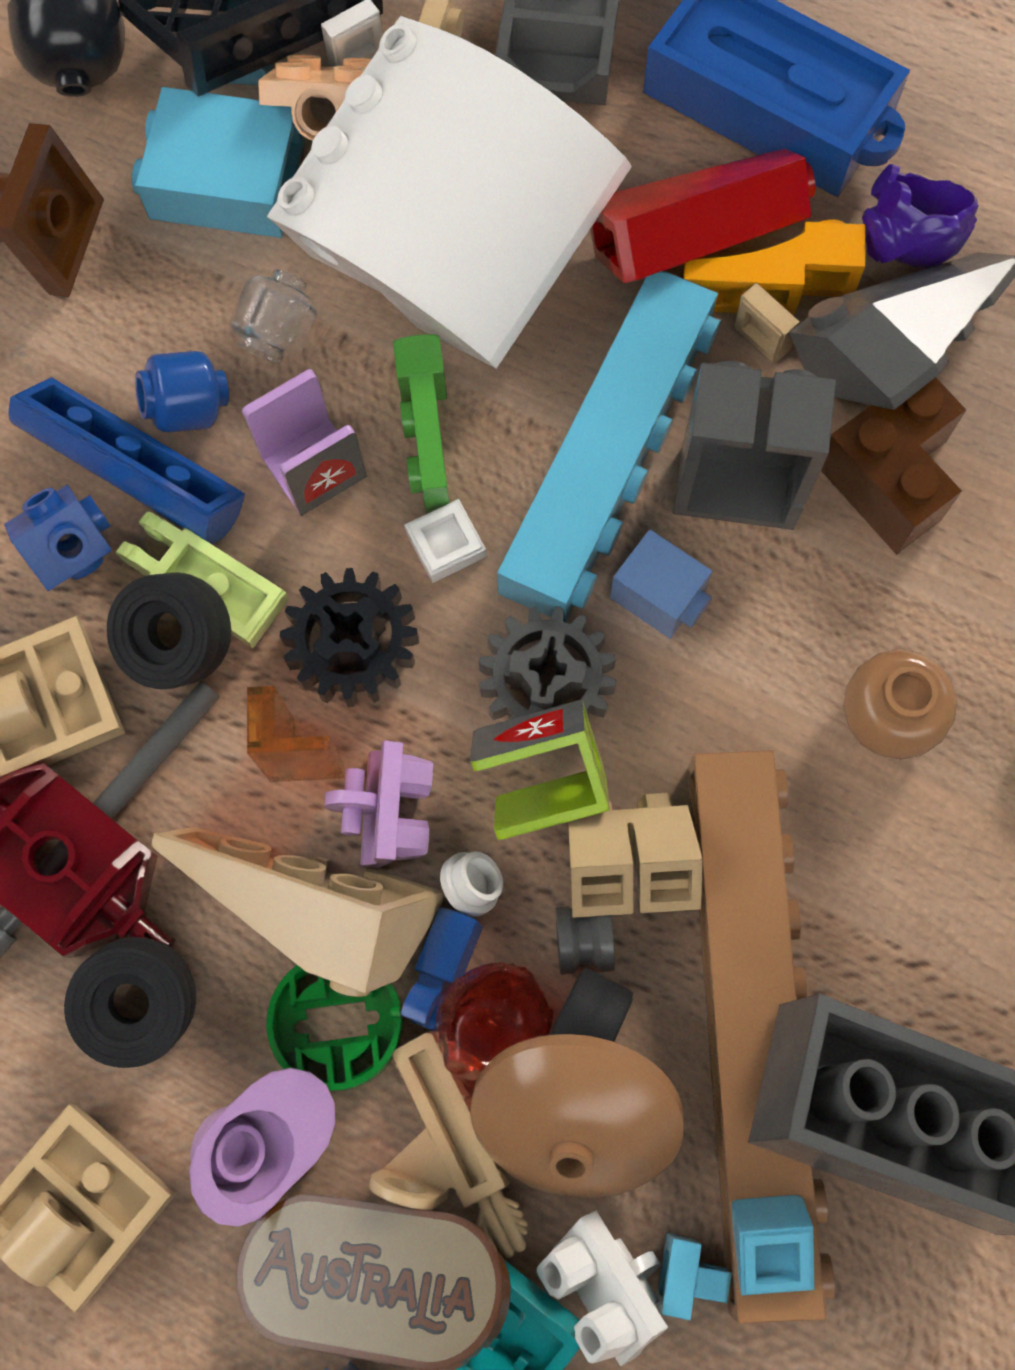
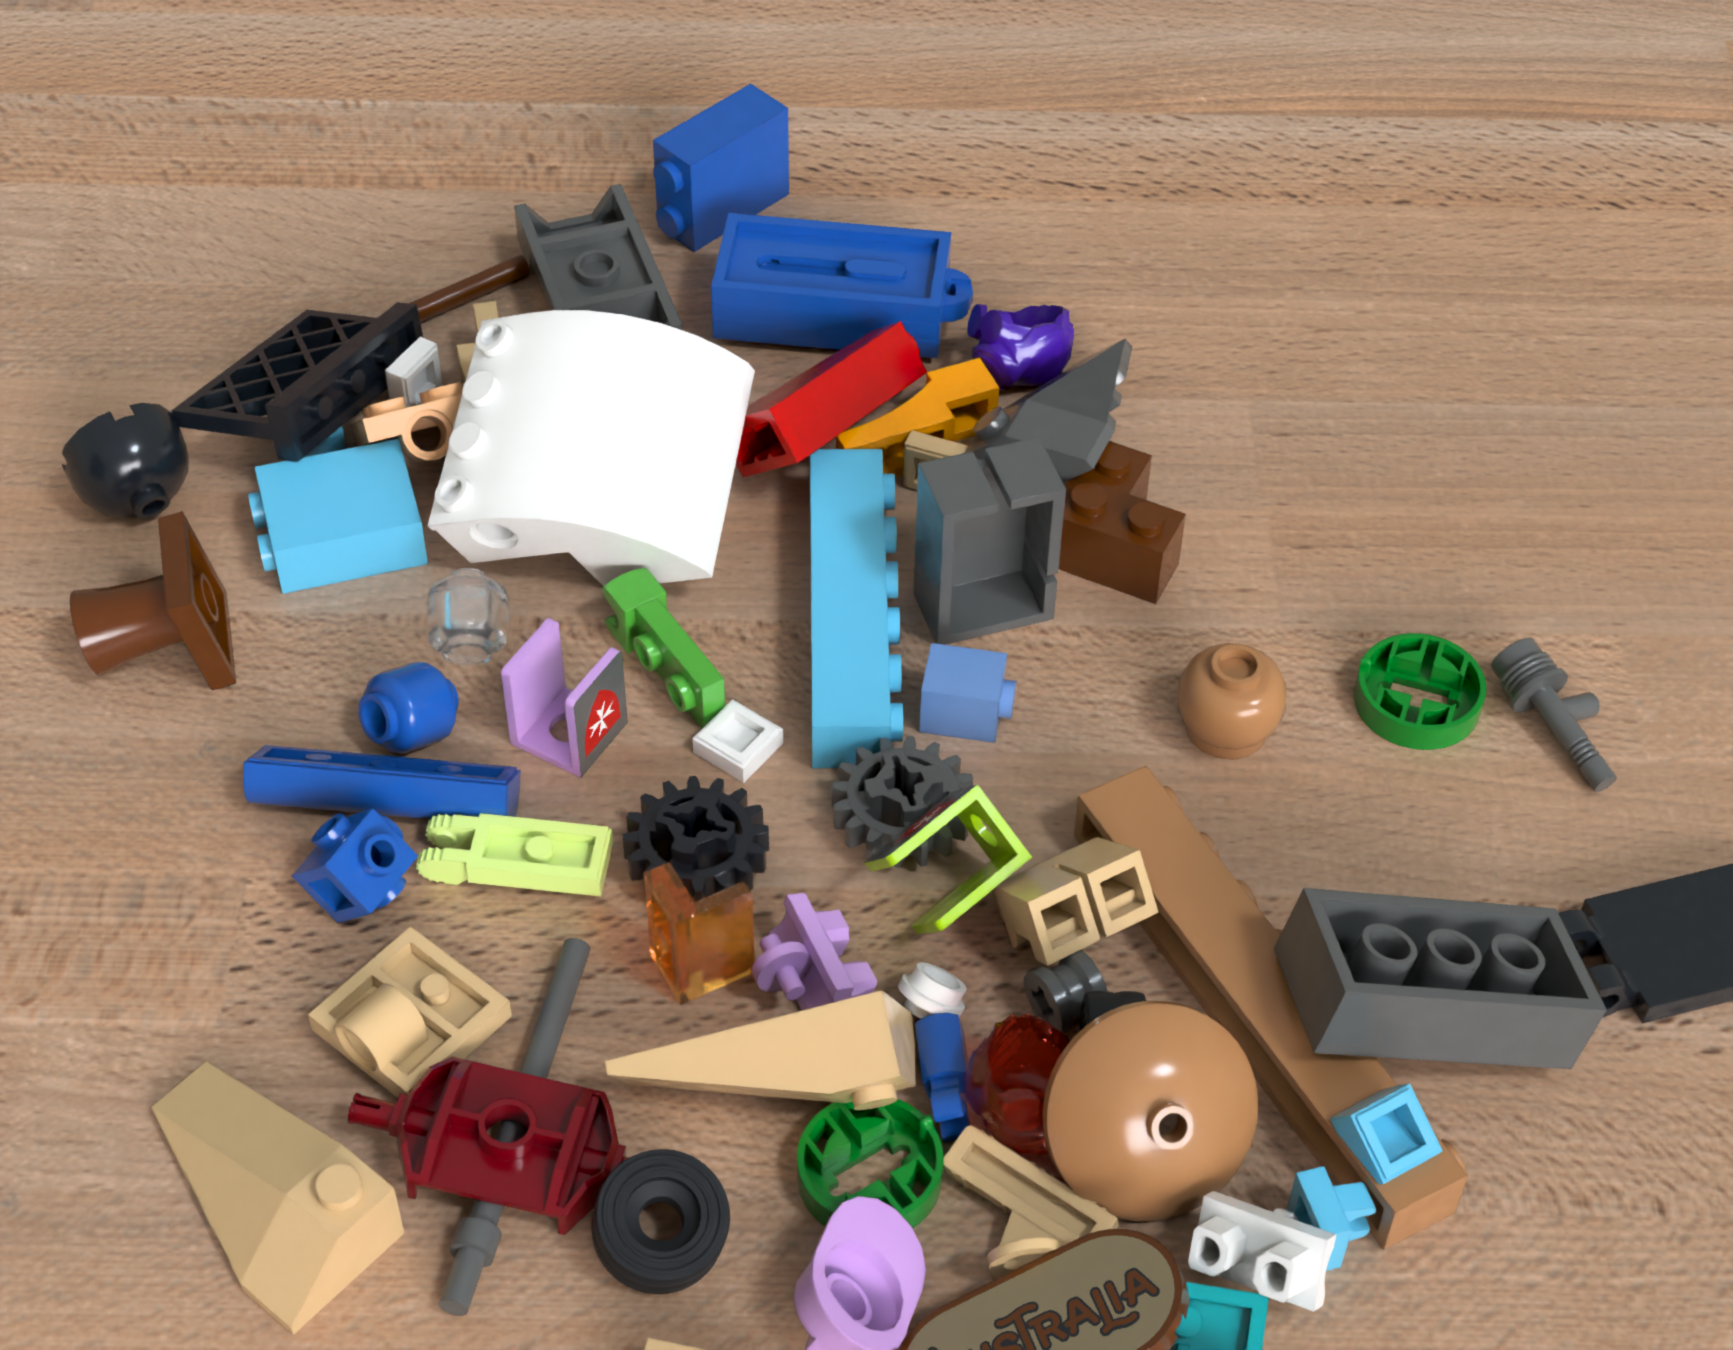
camera: 30 degrees left, 25 degrees down
black tyre [106,572,231,690] -> none

